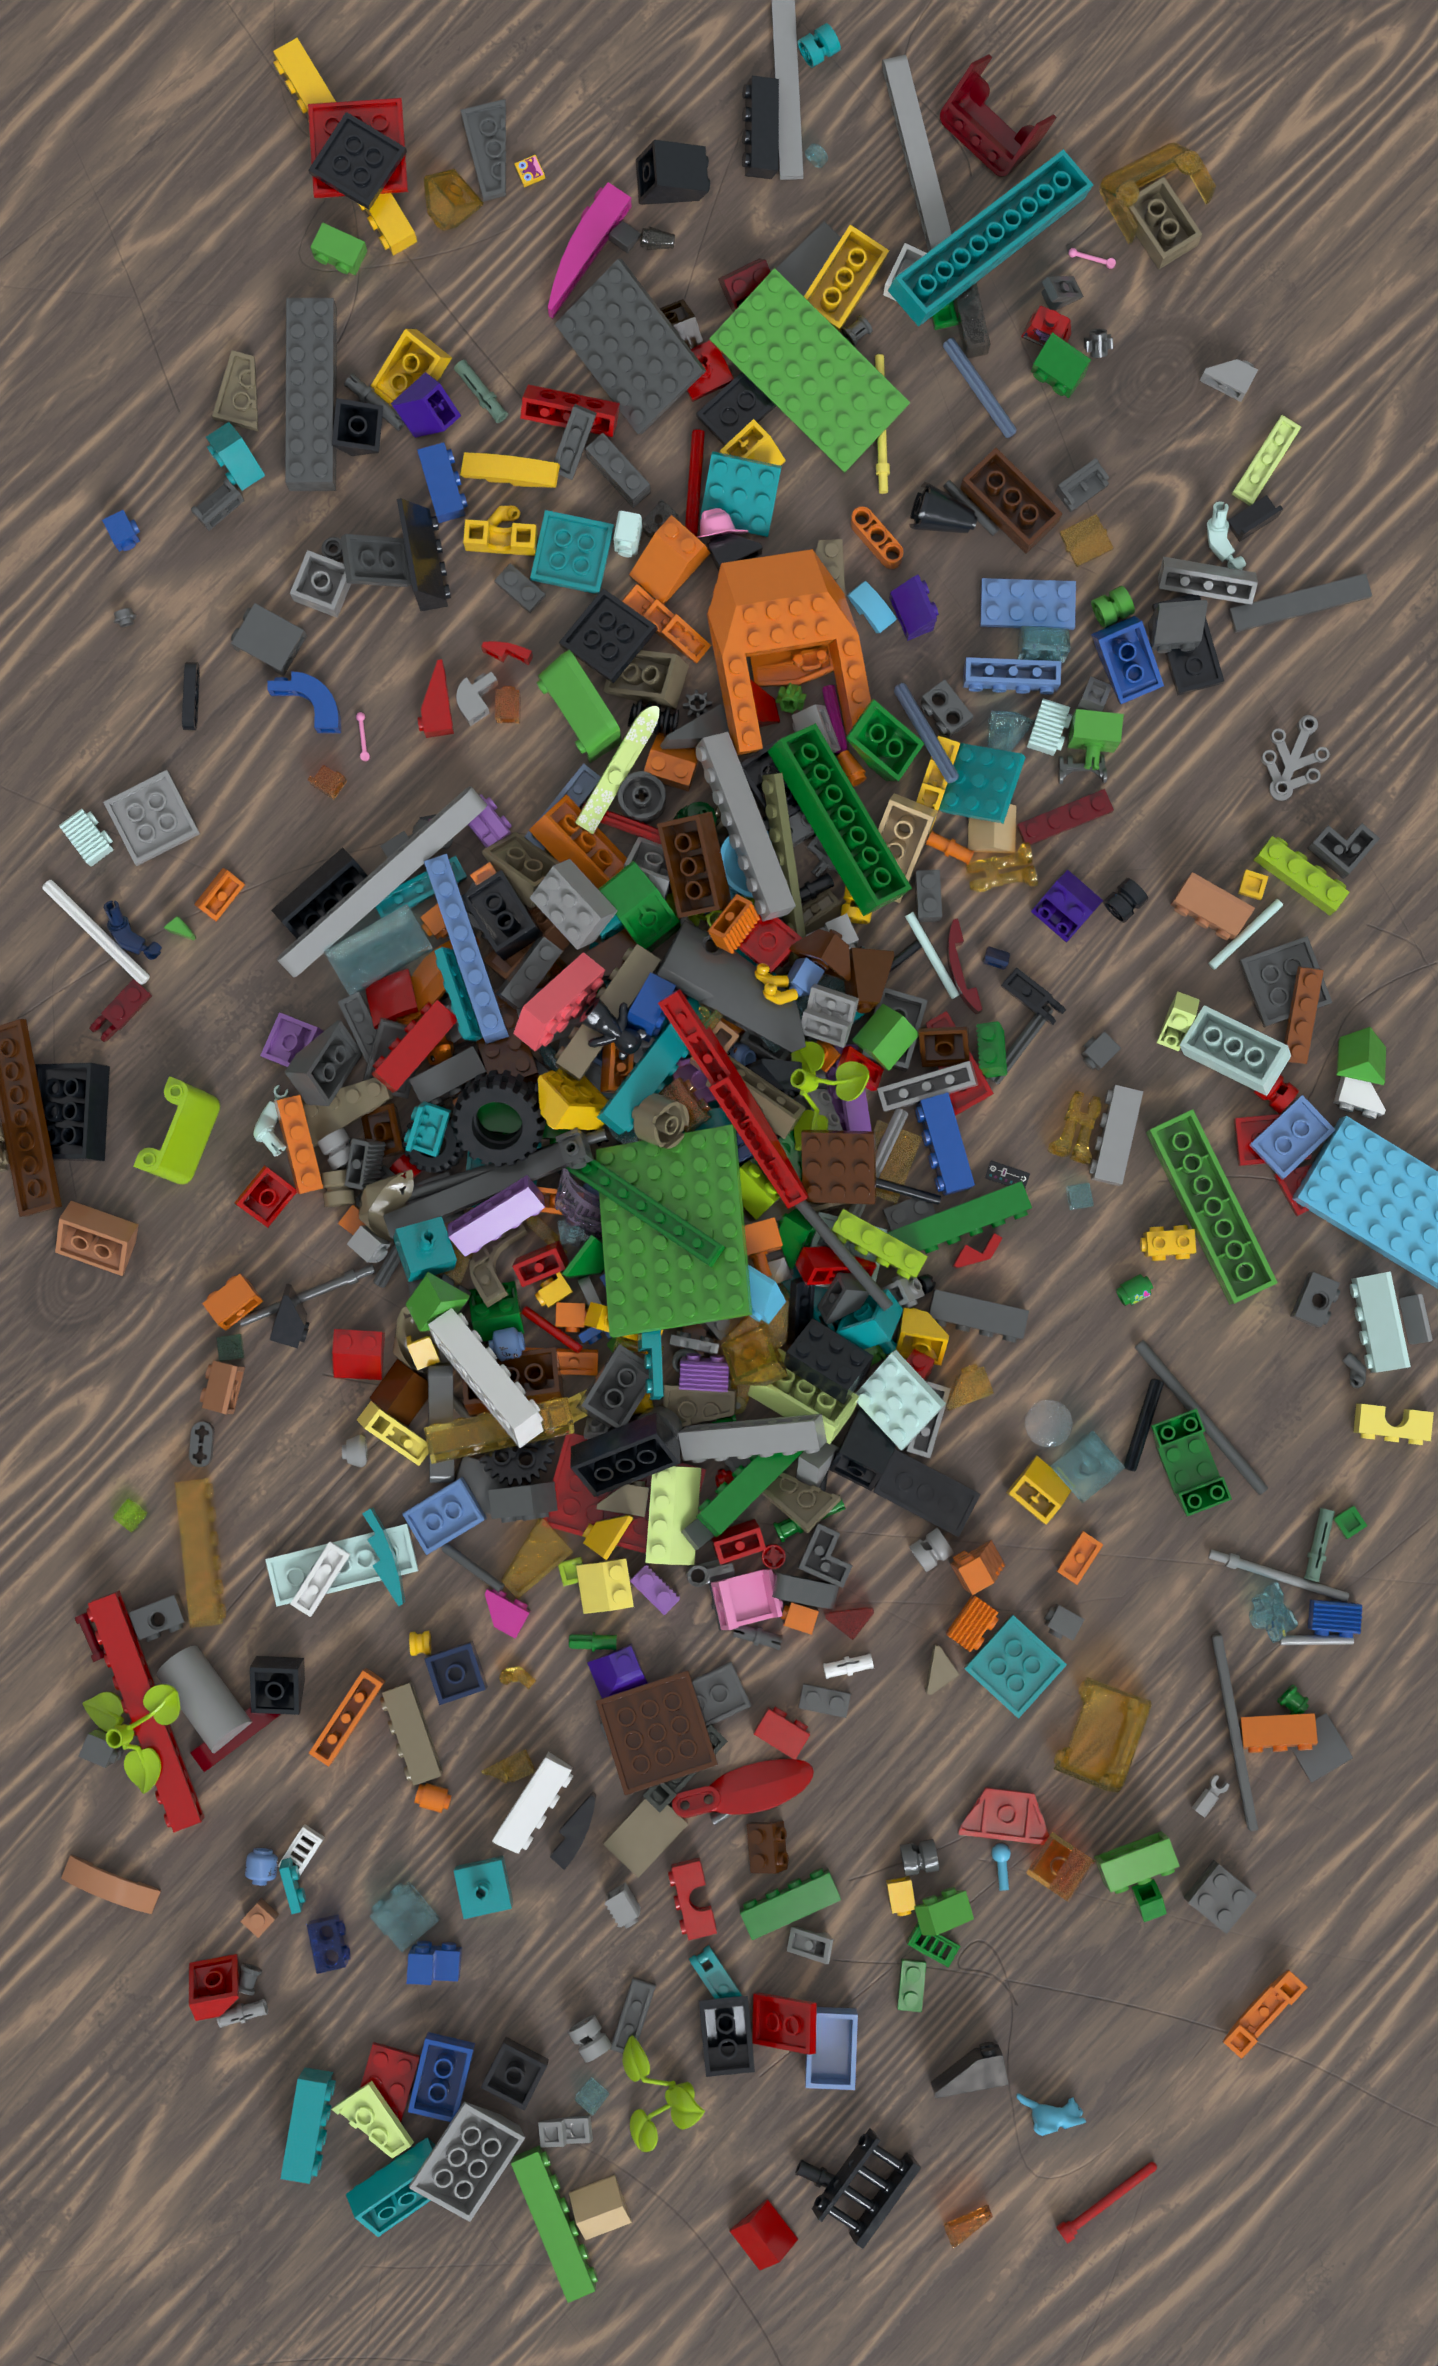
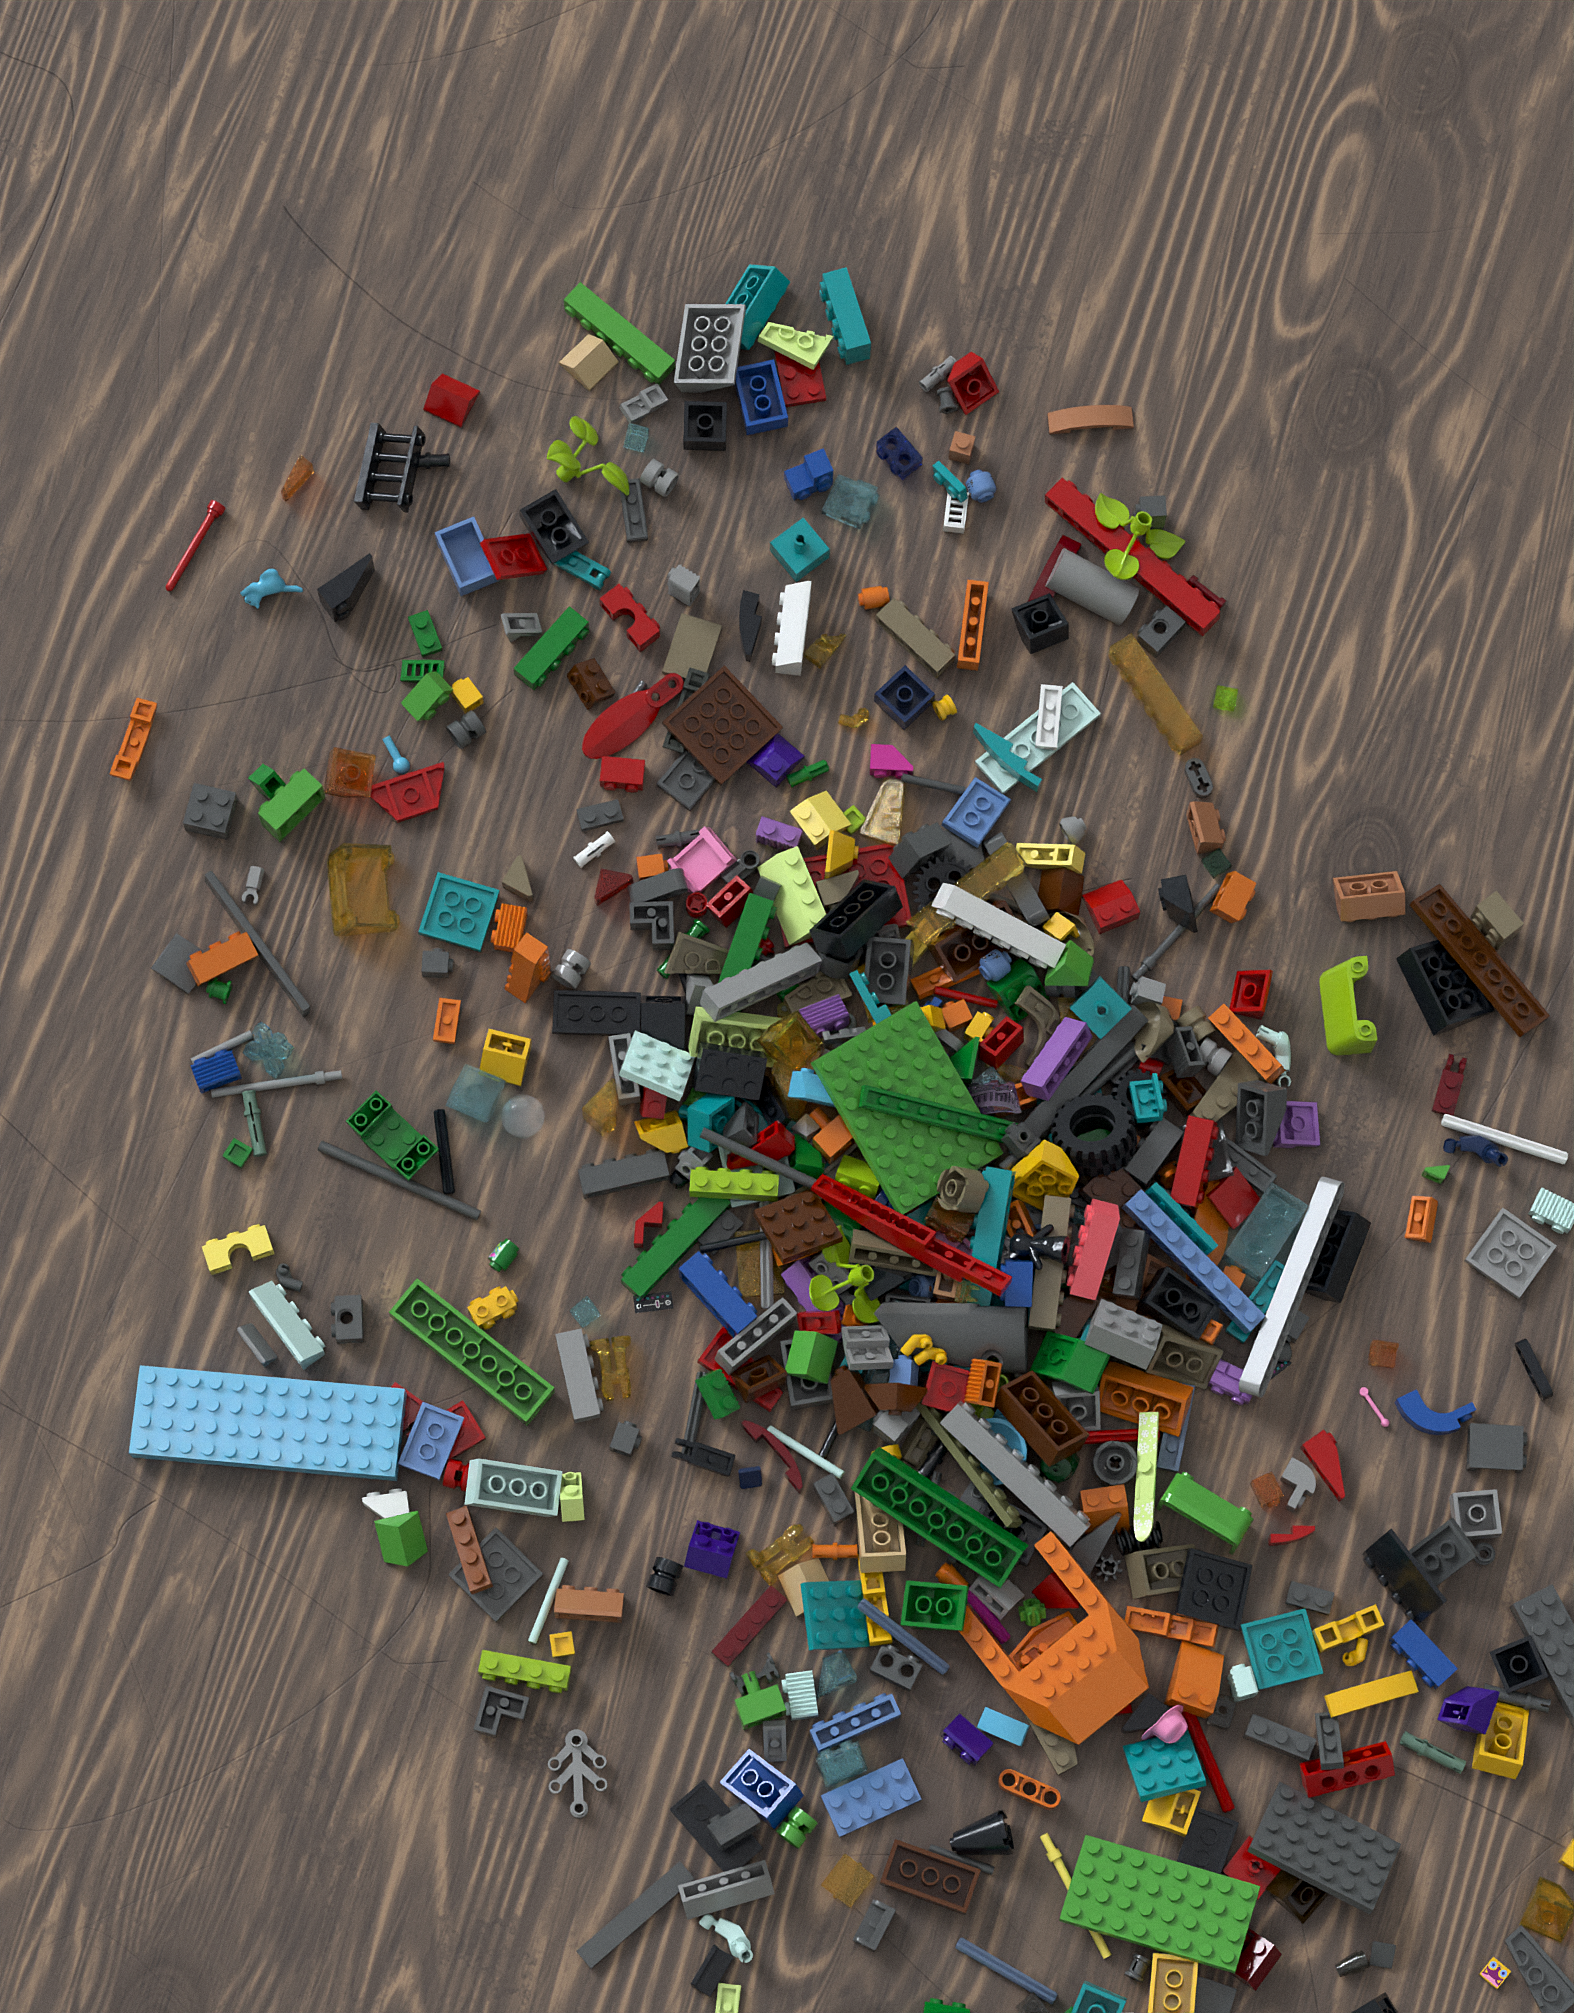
camera: 155 degrees right, 10 degrees down
dark pink slope [548,182,632,319] -> none

